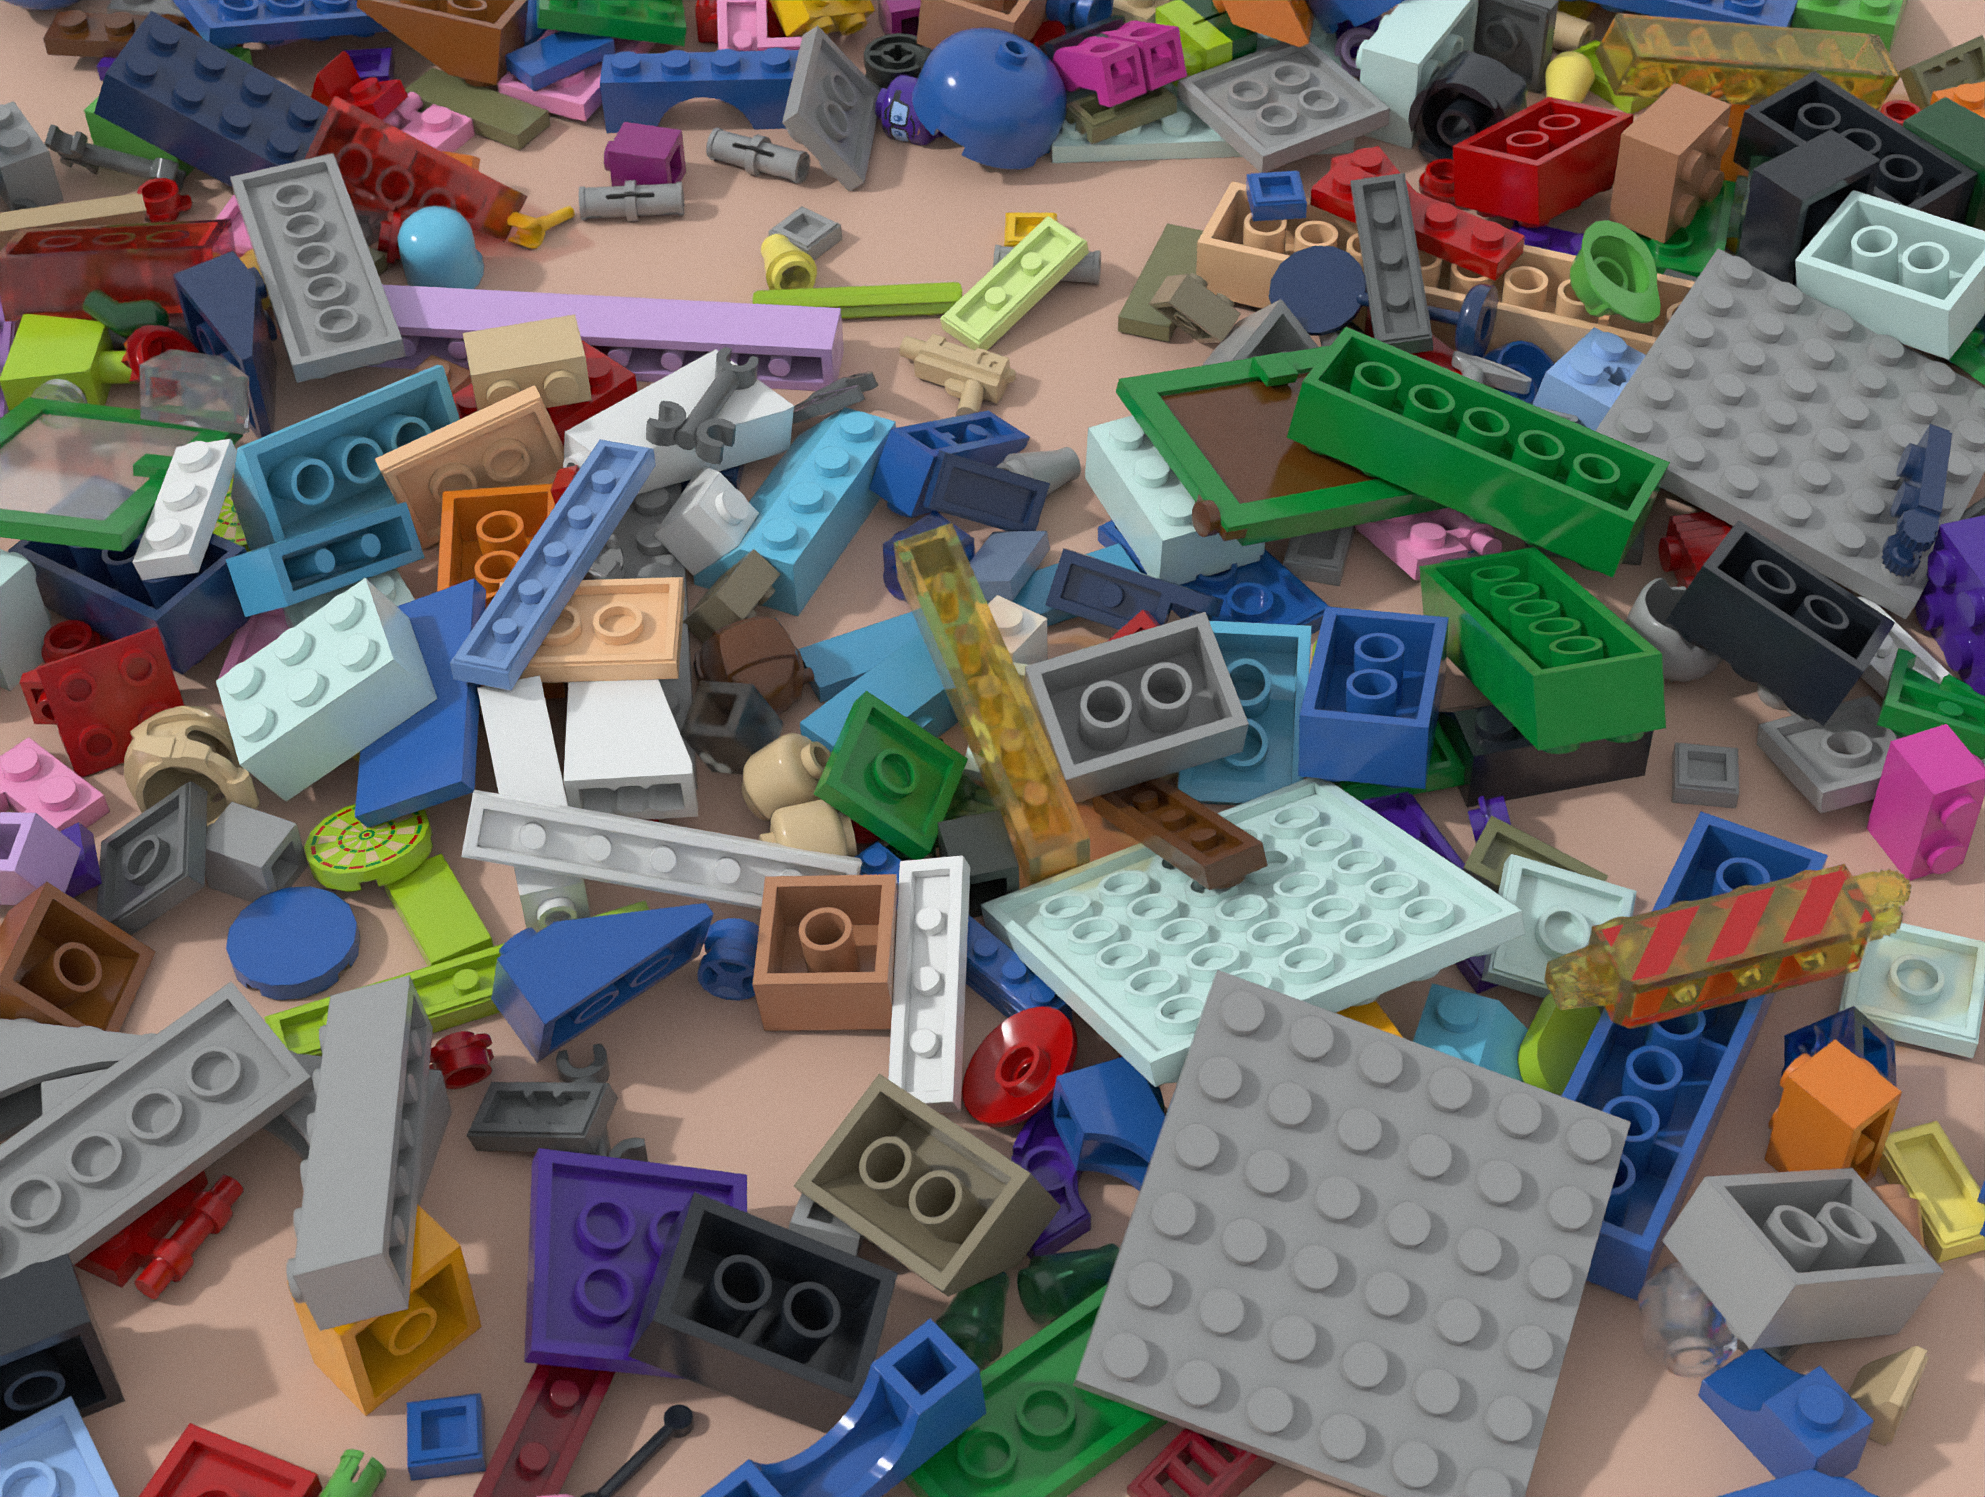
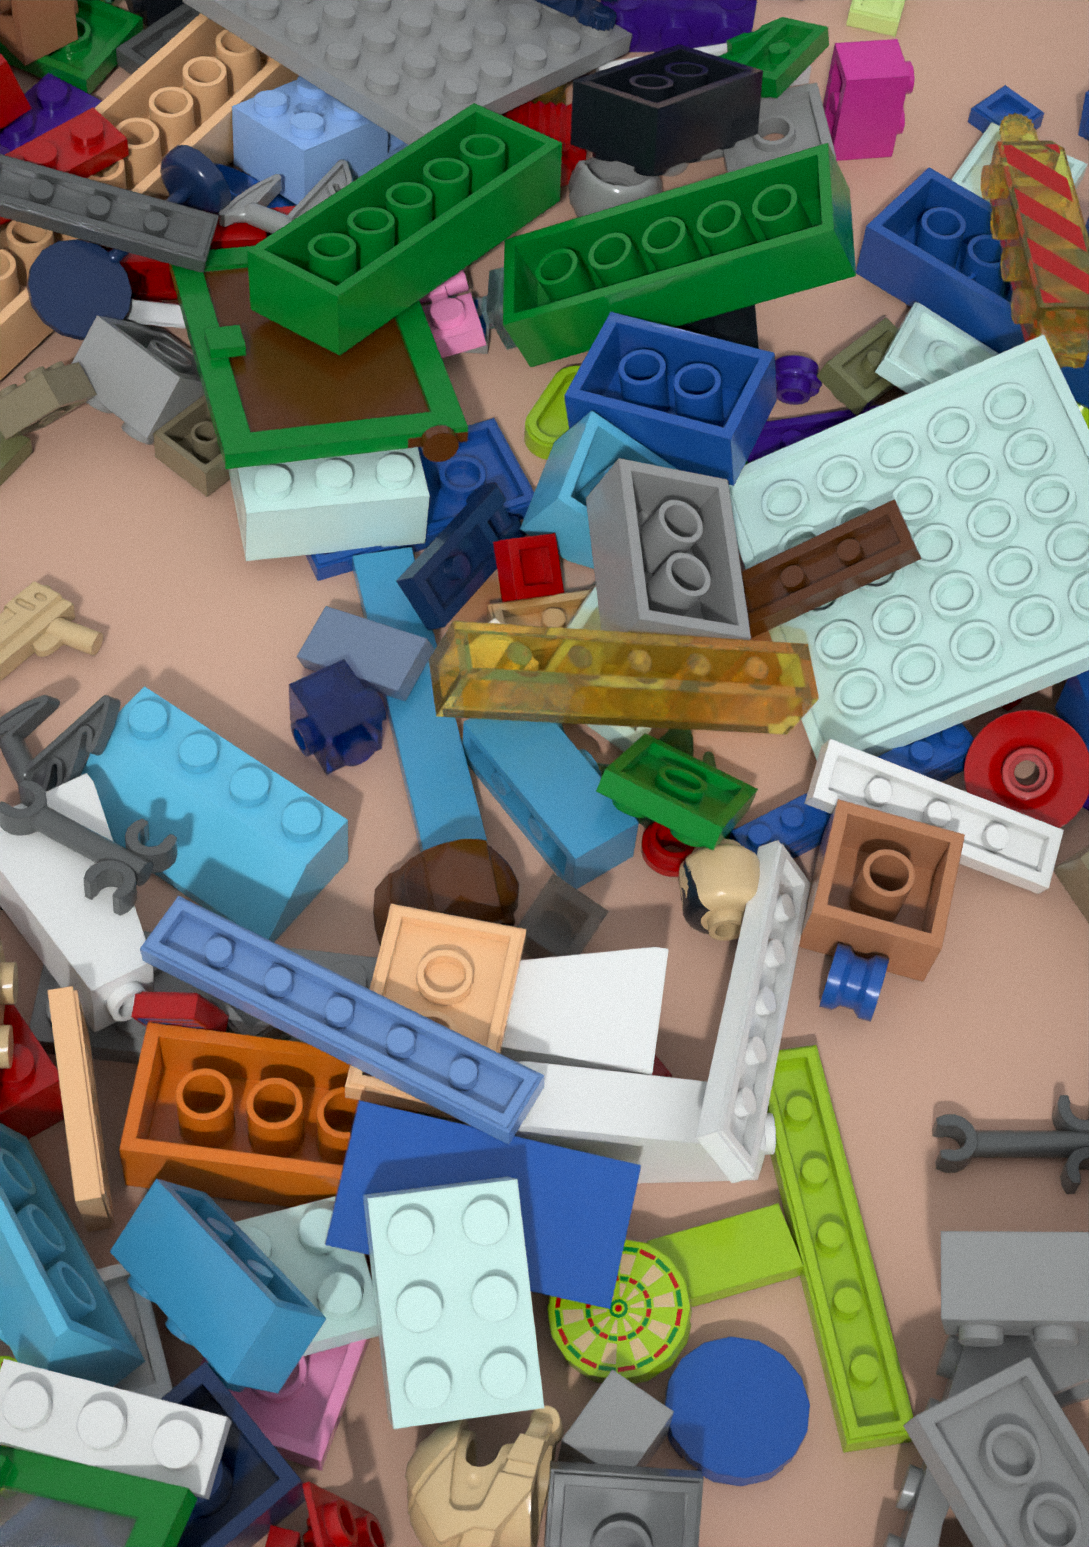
camera: 85 degrees left, 10 degrees up
red plate [429,1031,494,1089] -> none
dark grey plate [467,1082,618,1153] -> none
blue slope [491,903,714,1063] -> none
white slope [654,466,759,576] -> none
dark tan piece [683,549,780,643] -> none
tan head [741,733,831,821] -> none
blue slope [869,410,1030,518] -> none
dark blue tile [923,450,1050,531] -> none
pearl dark grey brick [938,810,1019,918] -> none
light grey cone [997,447,1081,496] -> none
bright green piece [1569,220,1661,323] -> none

